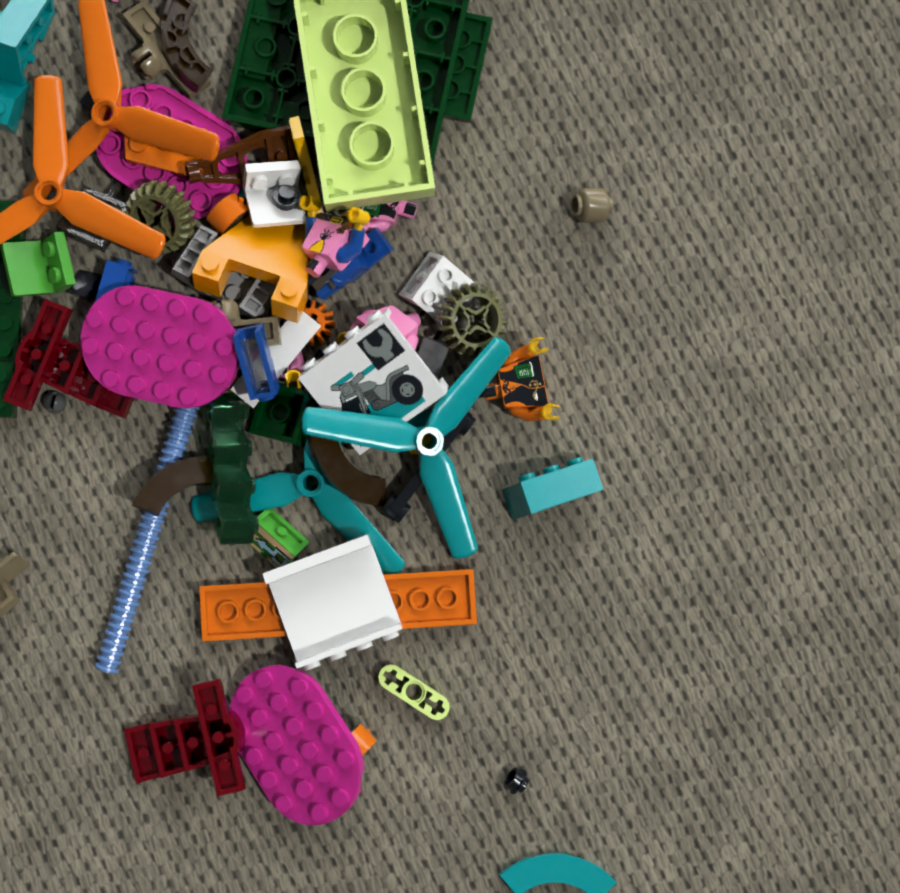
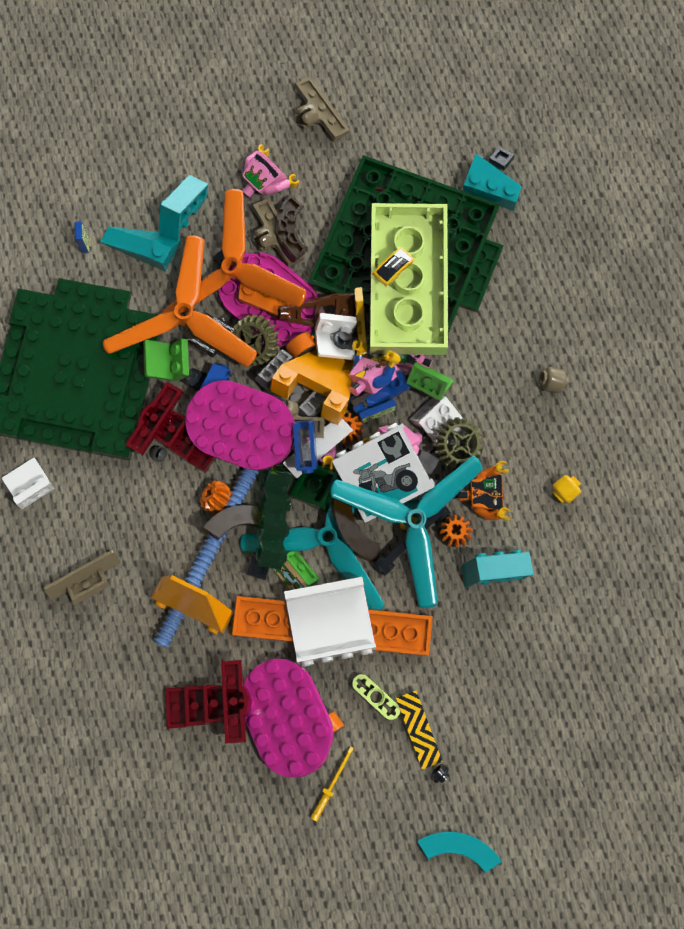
camera: 15 degrees right, 10 degrees down
none -> light orange wedge [151,575,234,635]
none -> orange gear [199,480,232,514]
none -> black plate [247,556,271,581]
none -> yellow sword [310,747,354,822]
none -> blue tile [359,399,397,424]
none -> slope [372,247,414,287]
none -> sticker [396,690,443,769]
none -> bright green bracket [407,362,454,400]
none -> orange gear [439,515,473,548]
none -> yellow head [552,475,581,503]

